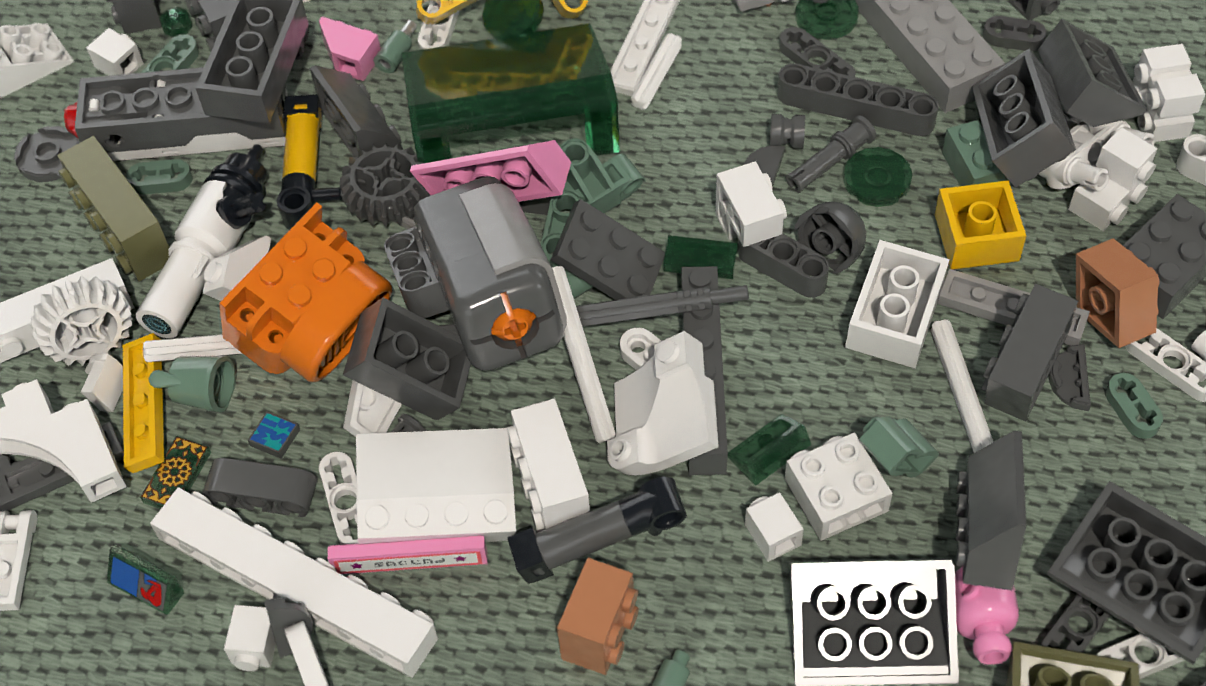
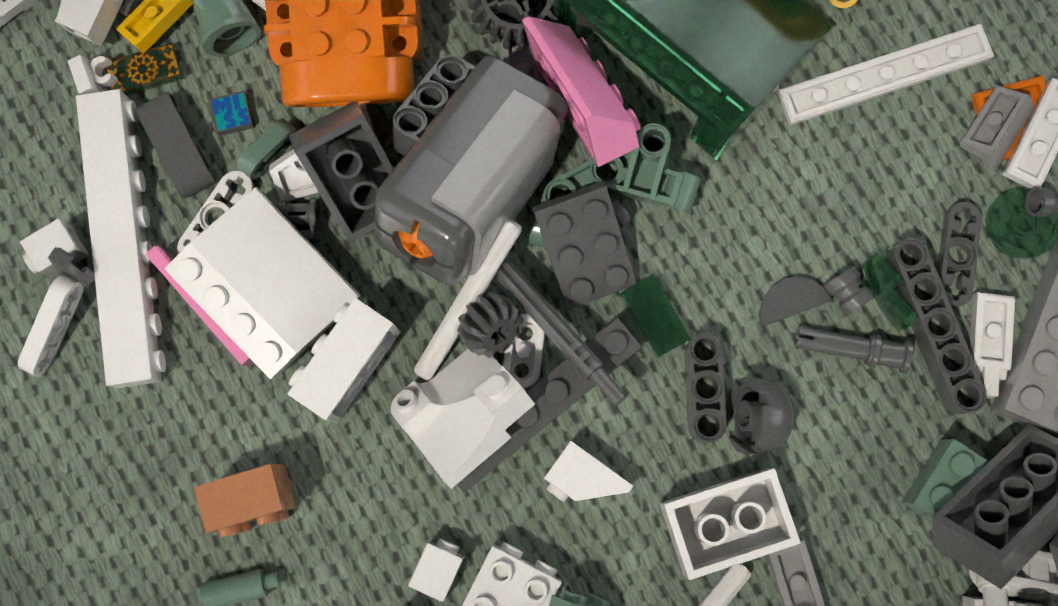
camera: 50 degrees right, 25 degrees up
slope [107,545,184,615] -> none
piece [507,476,687,584] -> none
white axle [631,33,682,110] -> none
white brick [716,161,787,247] -> none
clear green slope [727,414,811,486] -> none
clear green tile [843,147,913,207] -> none
yellow brick [935,180,1026,269] -> none
none -> white tile [68,55,118,95]
none -> sand green beam [237,118,298,180]
none -> dark grey gear [457,291,524,358]
none -> white slope [544,441,633,502]
none -> clear green slope [862,253,919,332]
none -> white hinge [969,292,1015,399]

